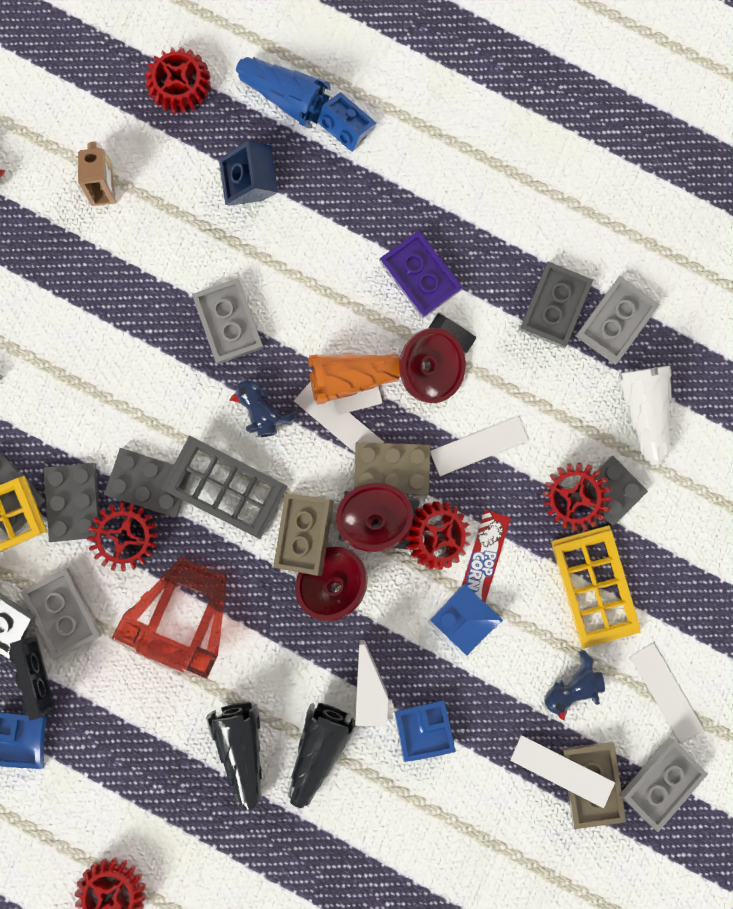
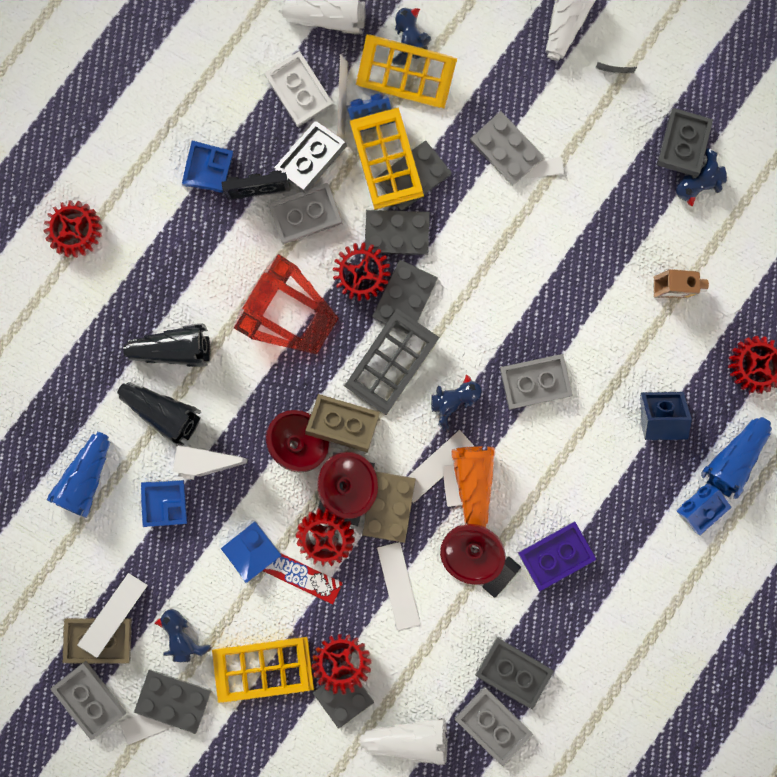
camera: 100 degrees right, 0 degrees up
none -> blue cone [46,431,111,518]
none -> dark grey plate [134,669,212,734]

